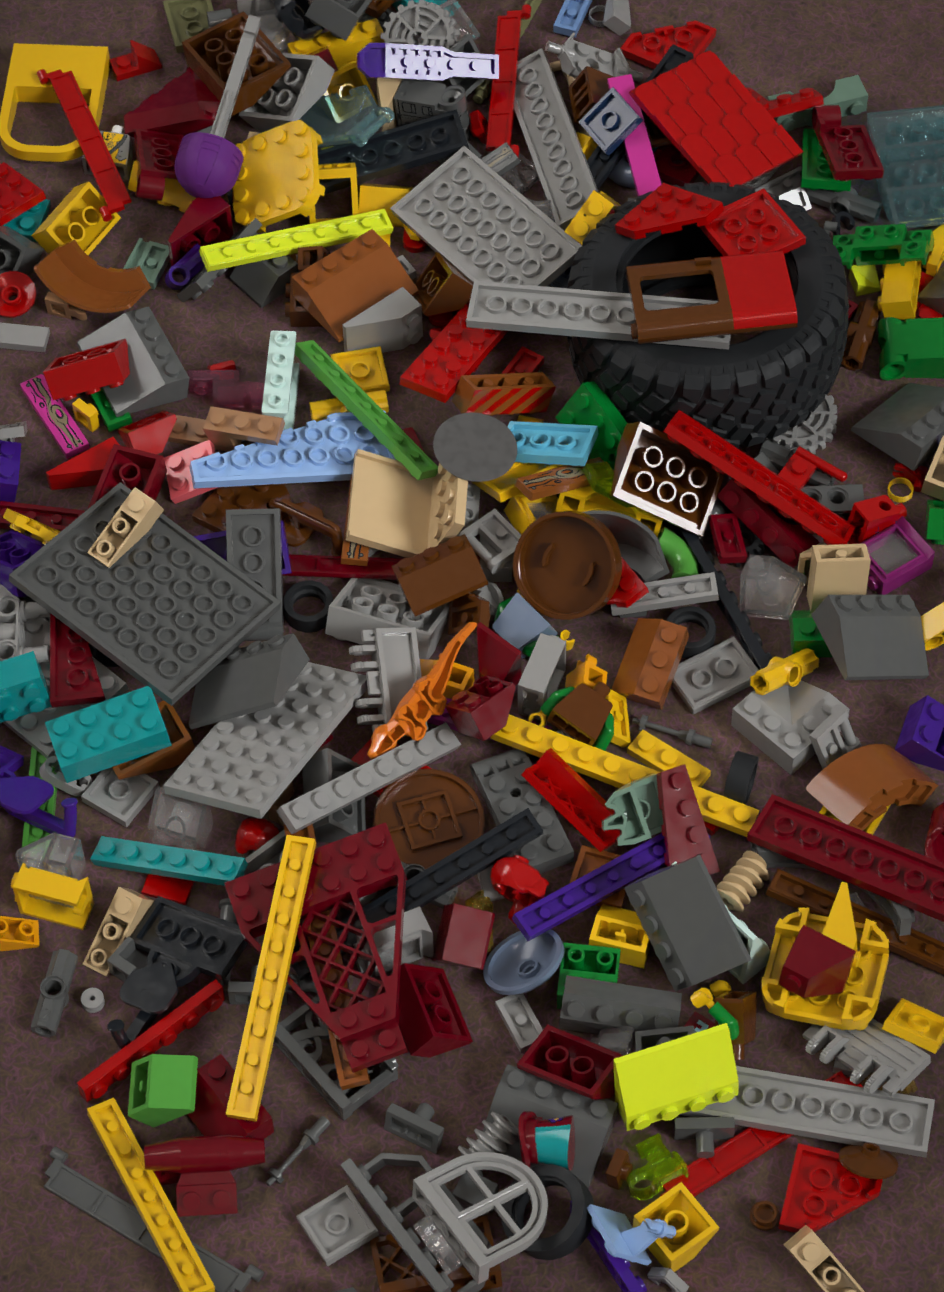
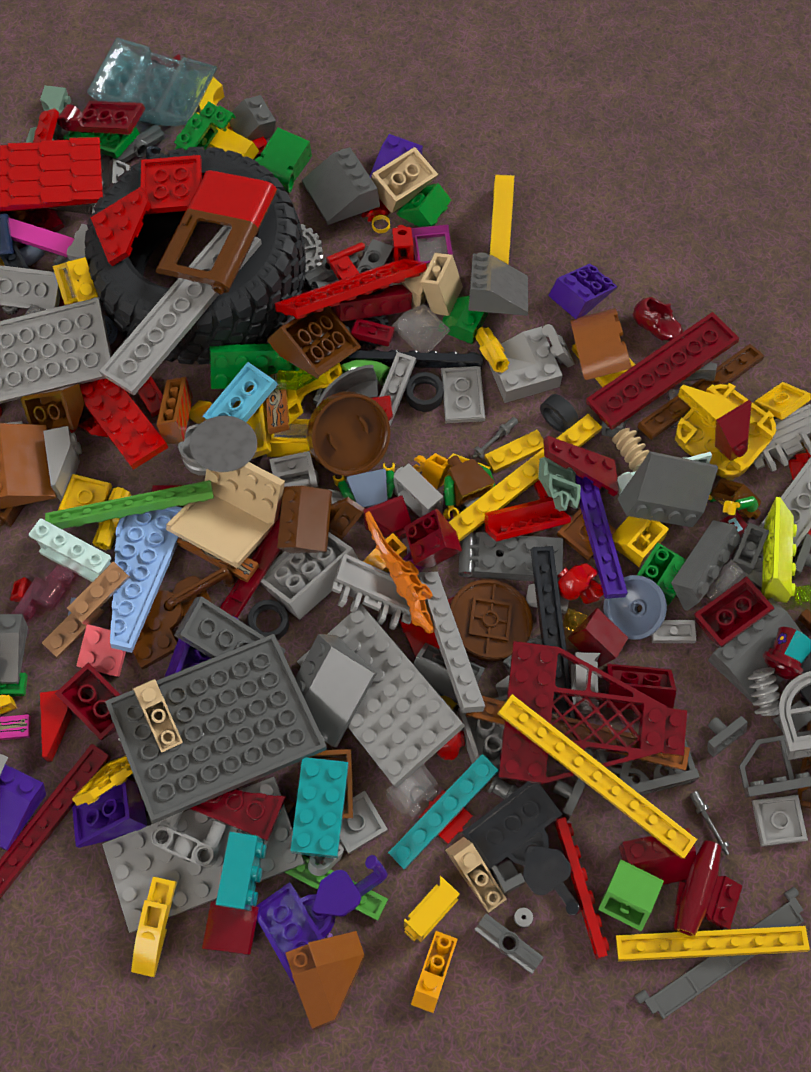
camera: 65 degrees left, 10 degrees up
clear slope [15,833,87,881] -> none
red slope [117,410,177,454] -> none
dark orange slope [611,618,689,710] -> none

